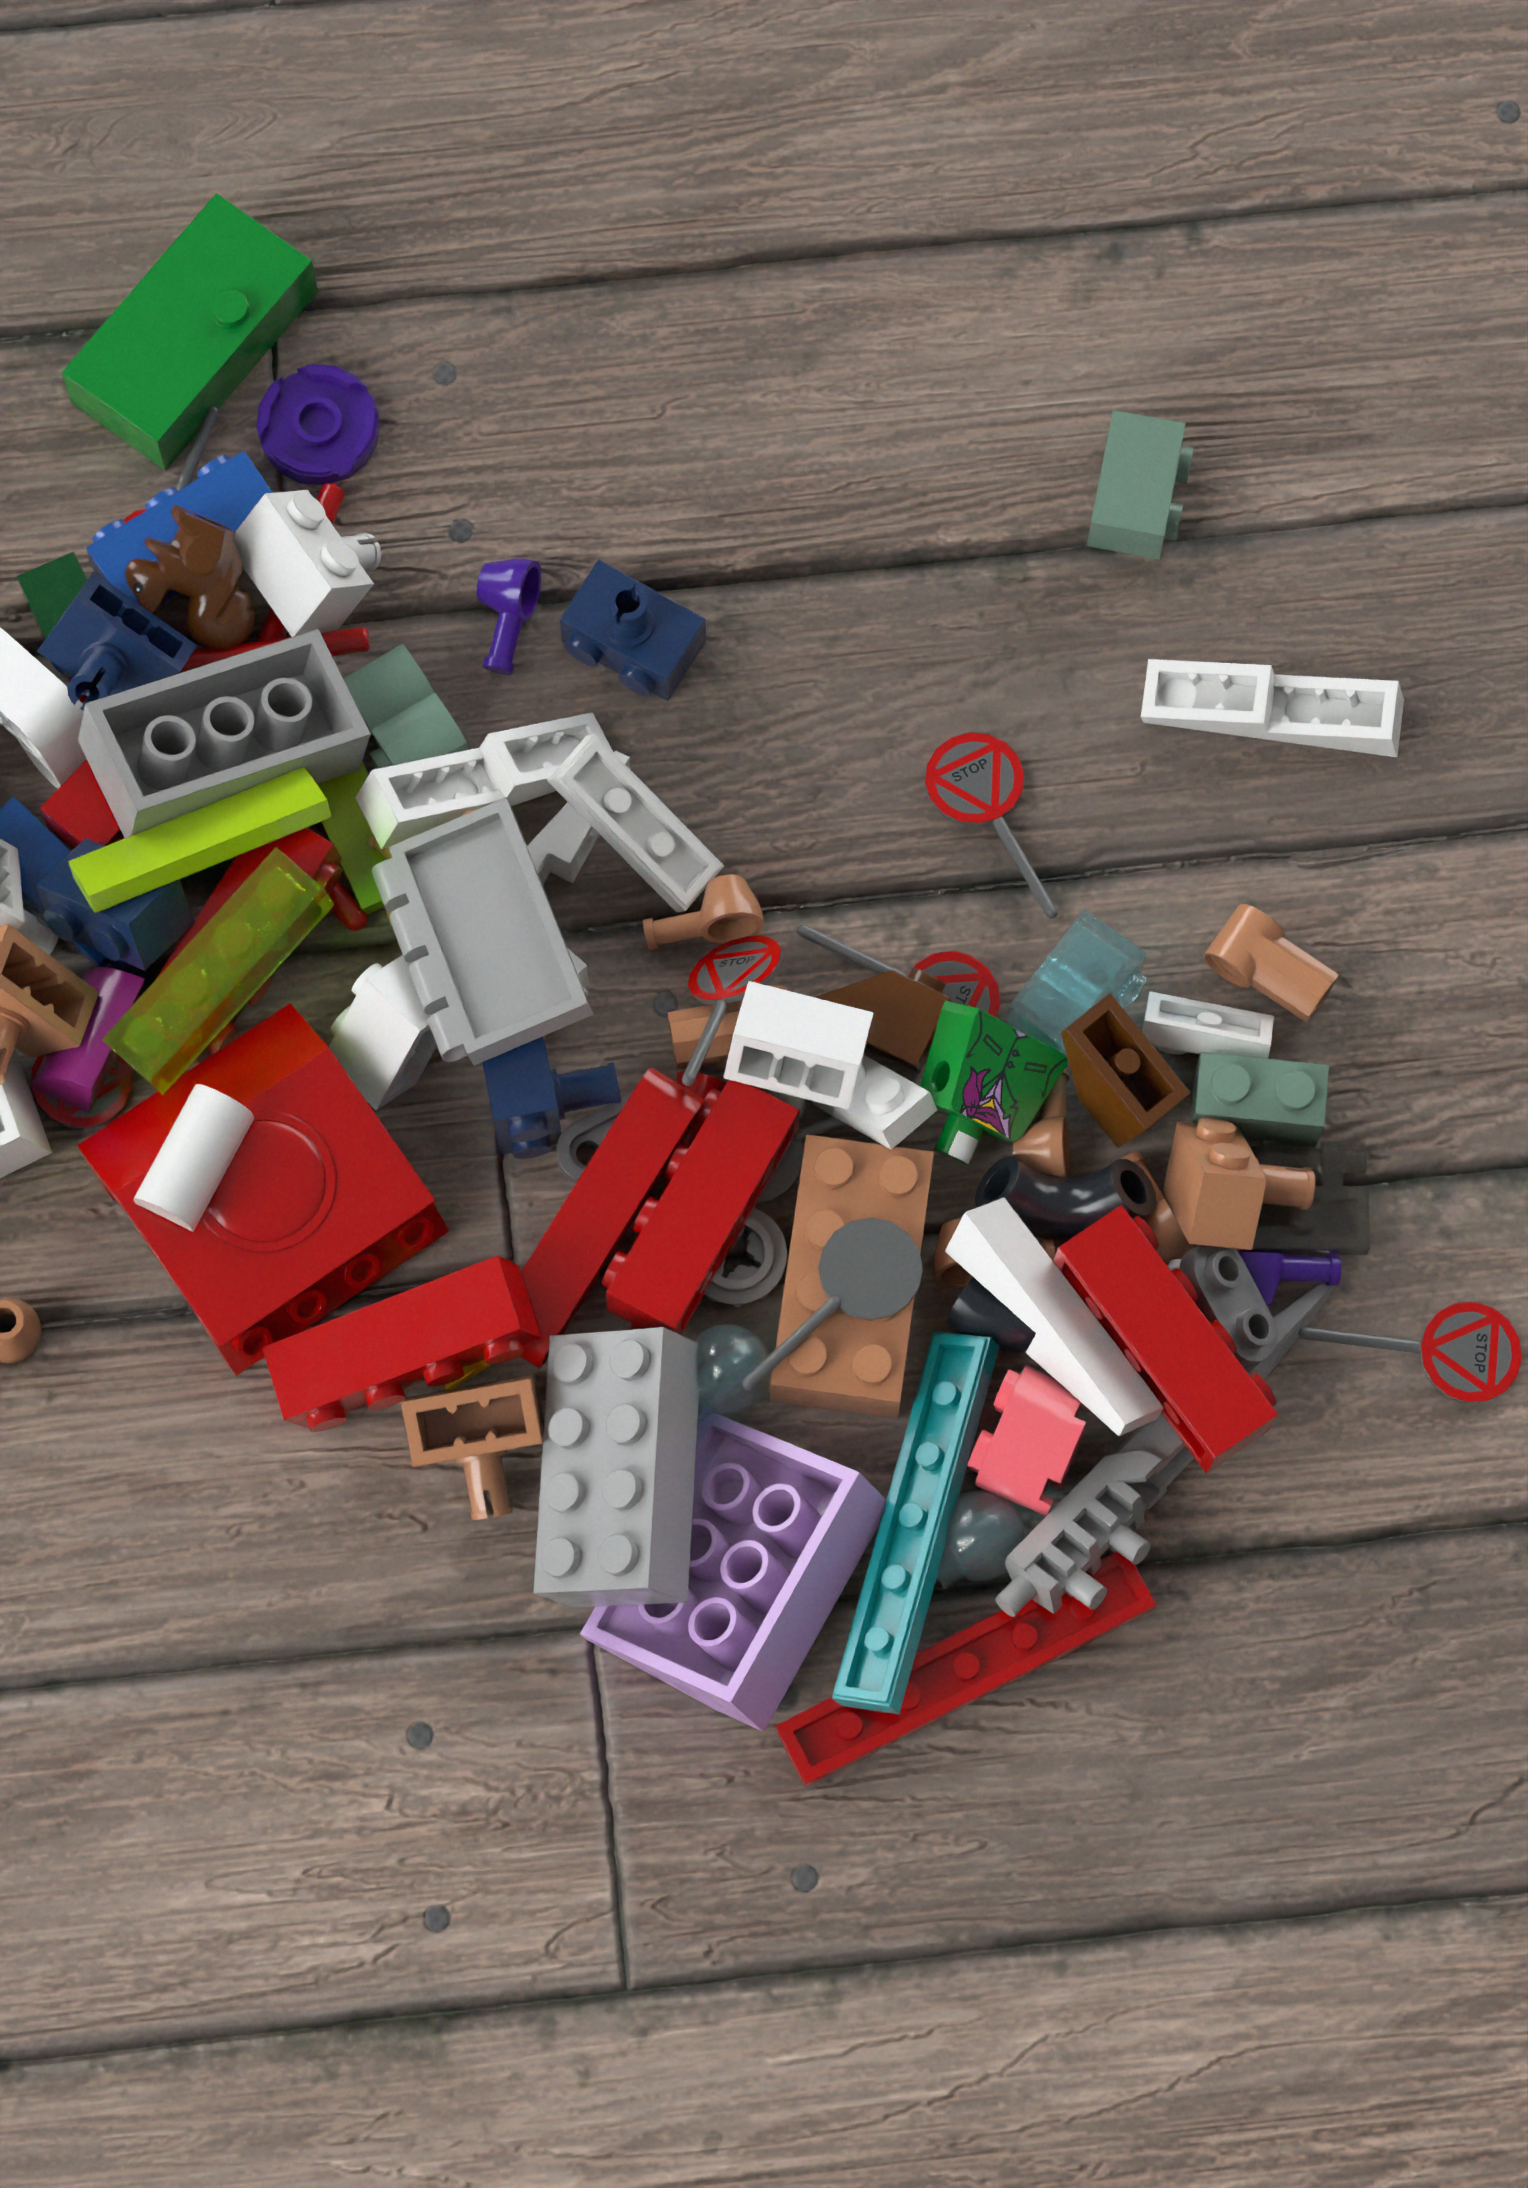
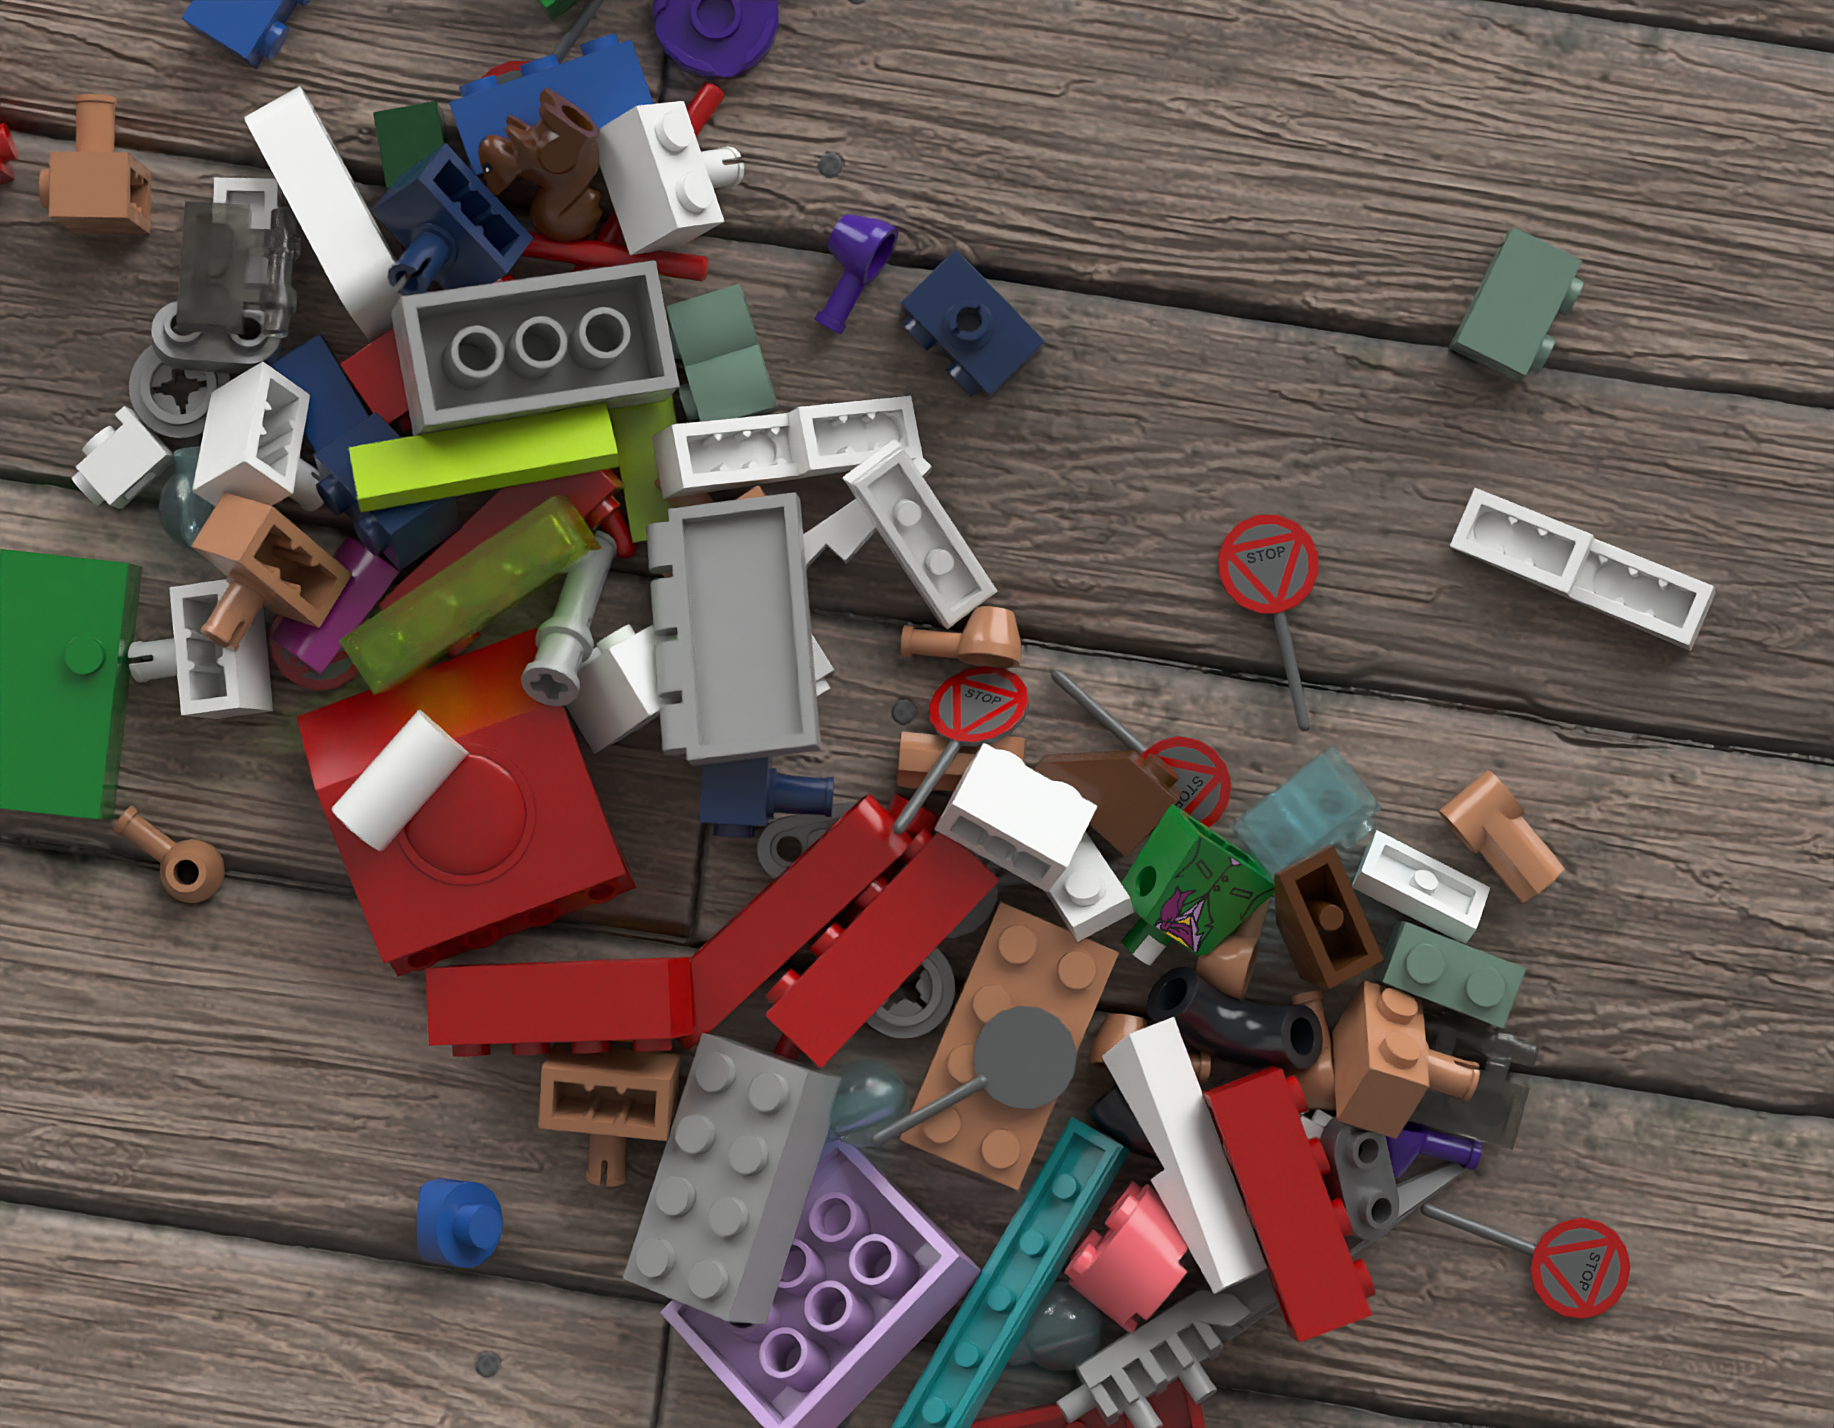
camera: 15 degrees right, 15 degrees up
none -> blue piece [417,1178,503,1268]
none -> light grey pin [521,531,617,706]

